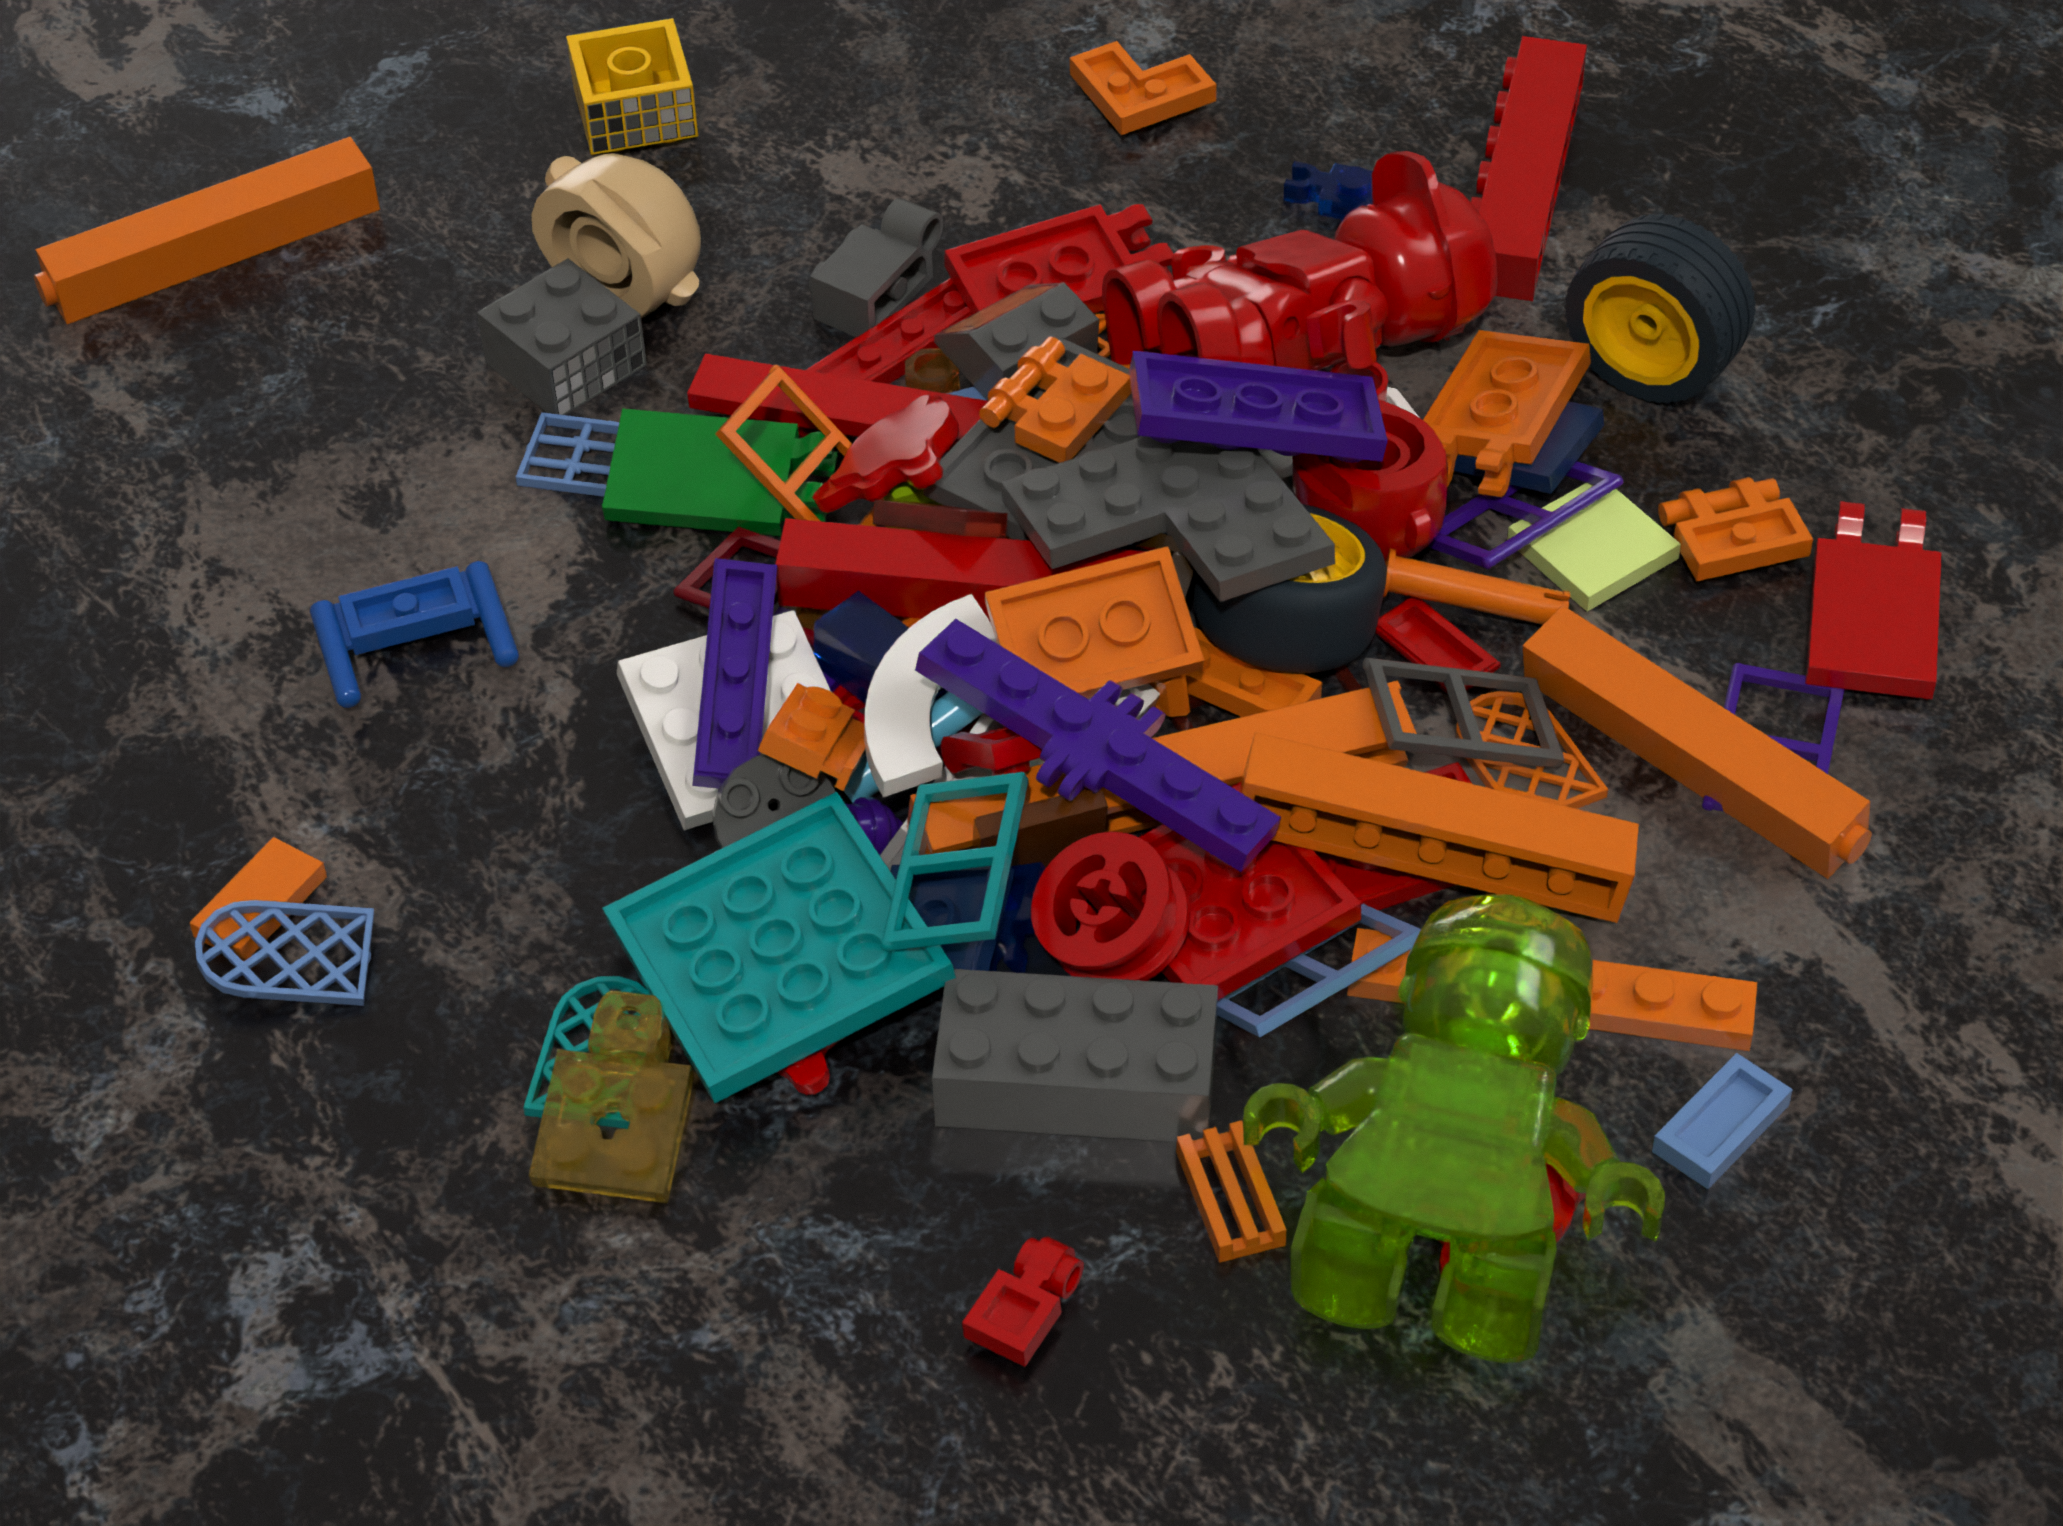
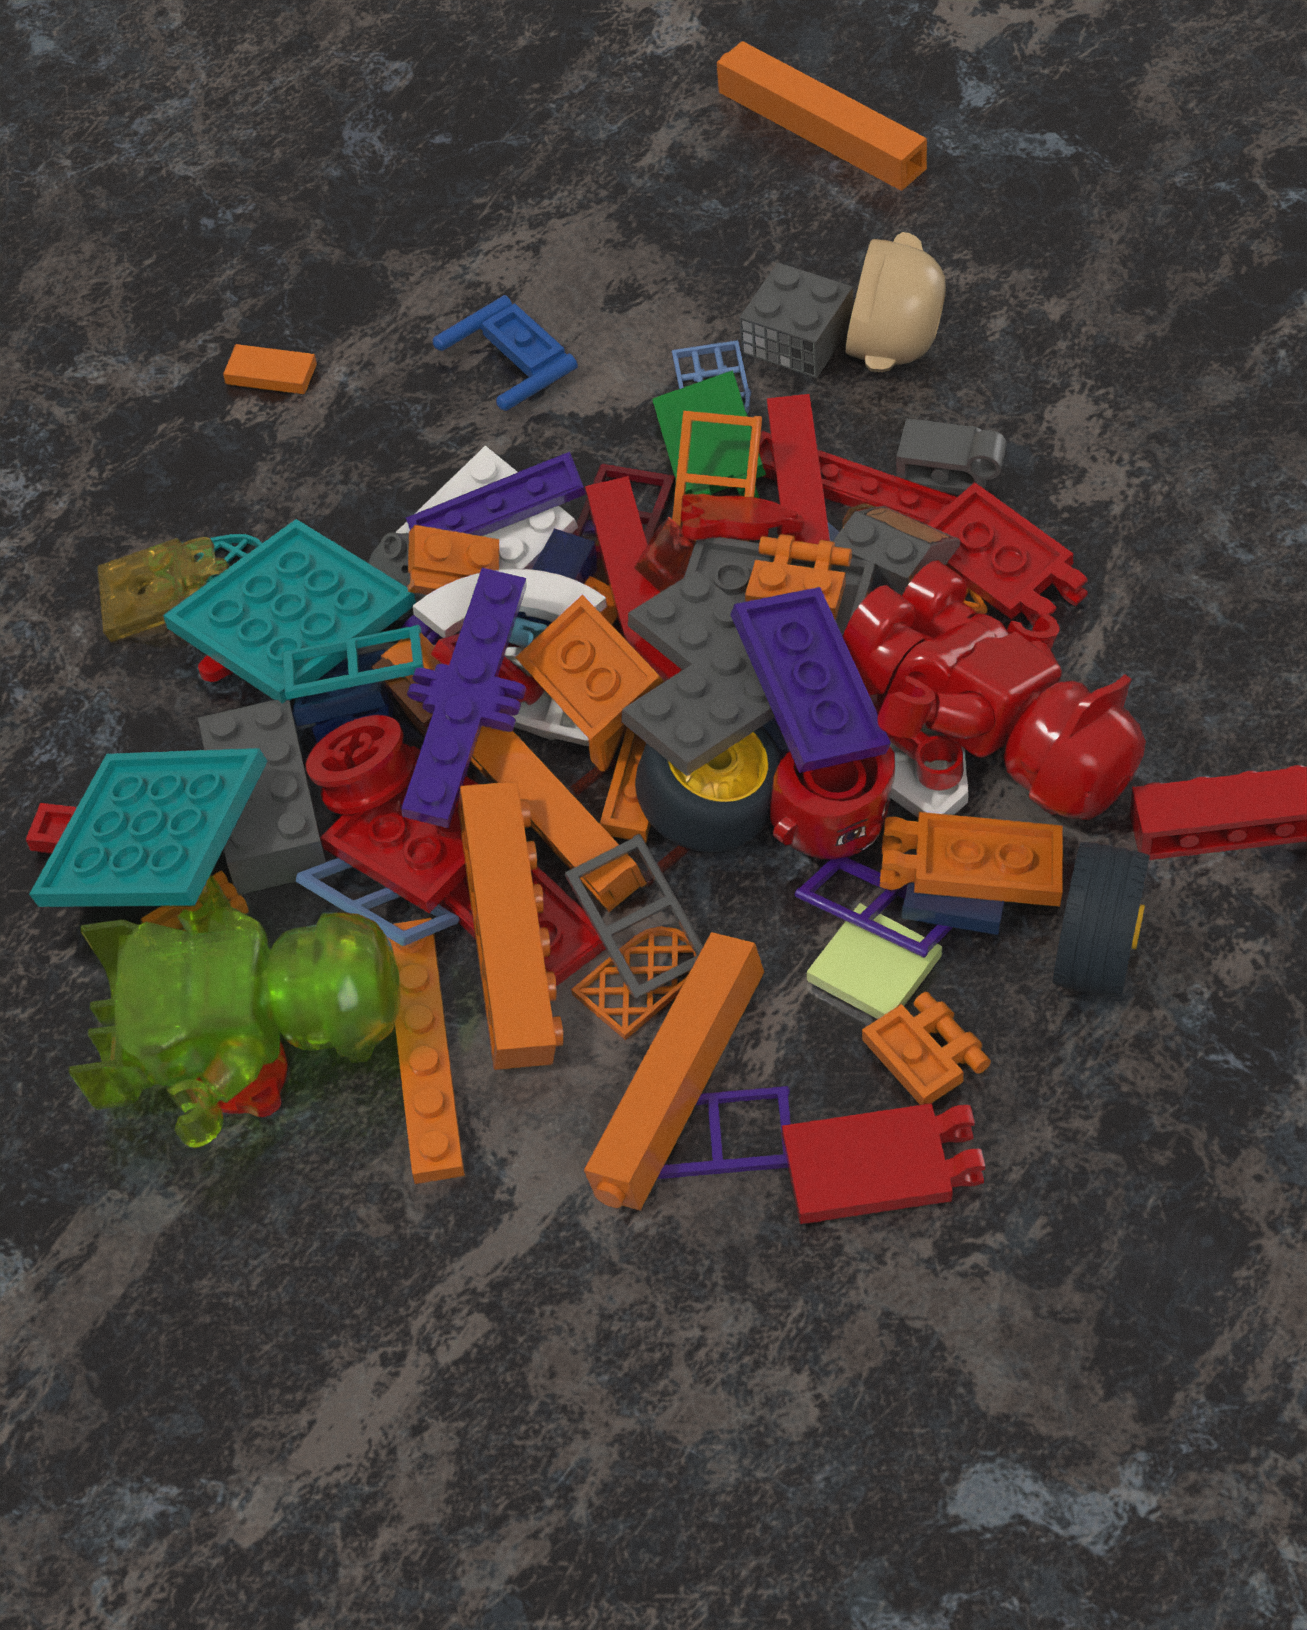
camera: 75 degrees right, 5 degrees up
medium blue window [195,900,374,1006] -> none
yellow brick [566,18,698,155] -> none
orange plate [1069,41,1217,135] -> none
clear blue plate [1283,161,1373,220] -> none
red tile [1375,597,1501,694] -> none
orange pin [1383,548,1570,625] -> none
medium blue tile [1652,1053,1793,1189] -> none
none -> teal plate [29,748,268,907]

